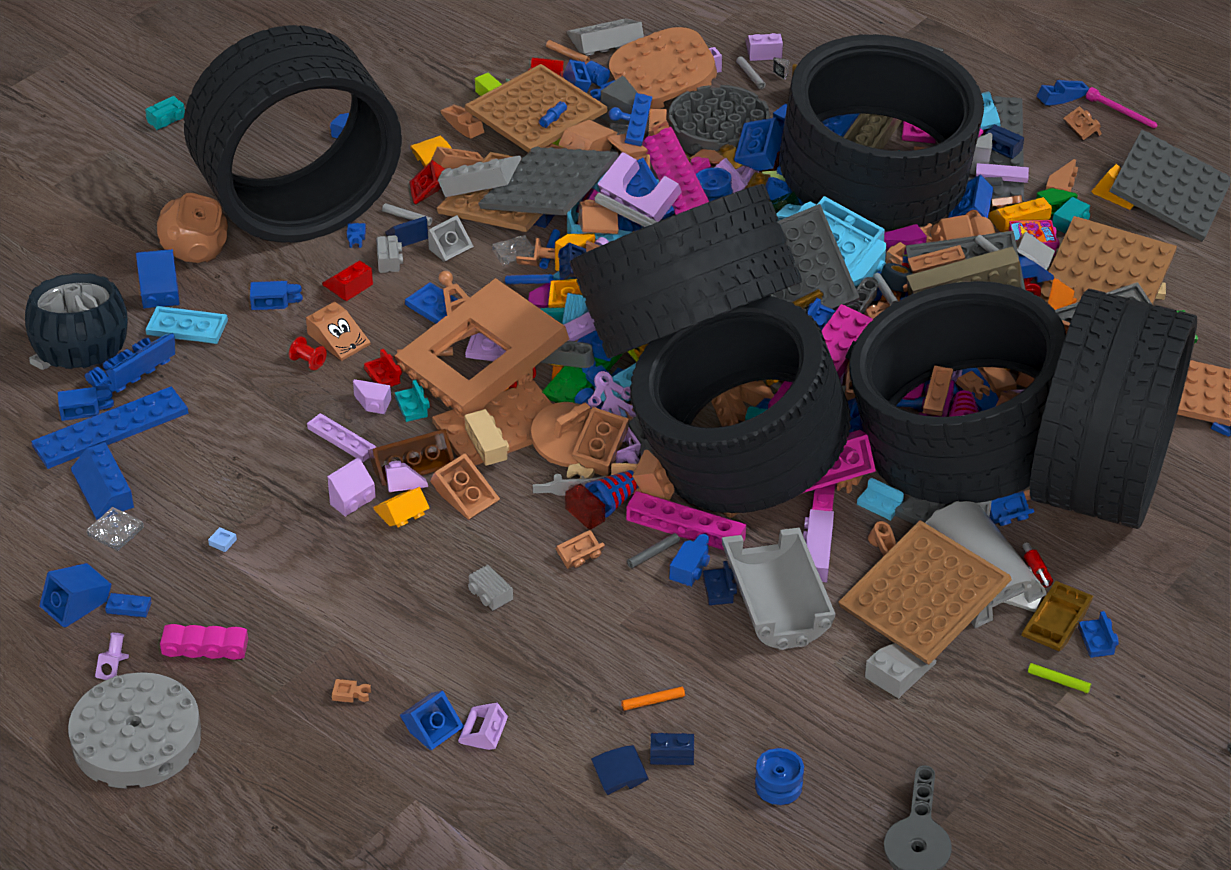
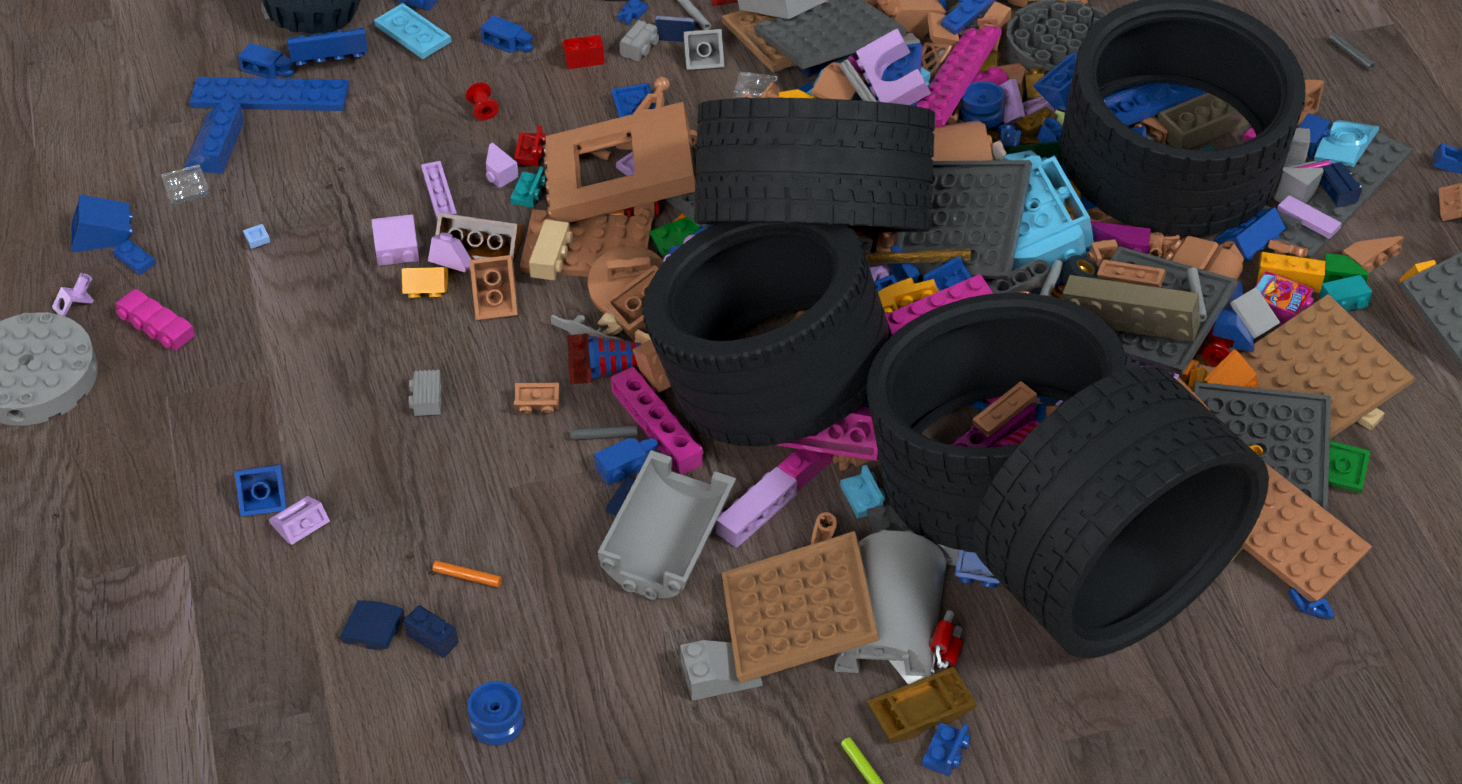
camera: 35 degrees right, 5 degrees up
nougat slope [306,302,371,361] -> none
nougat plate [332,679,371,703] -> none

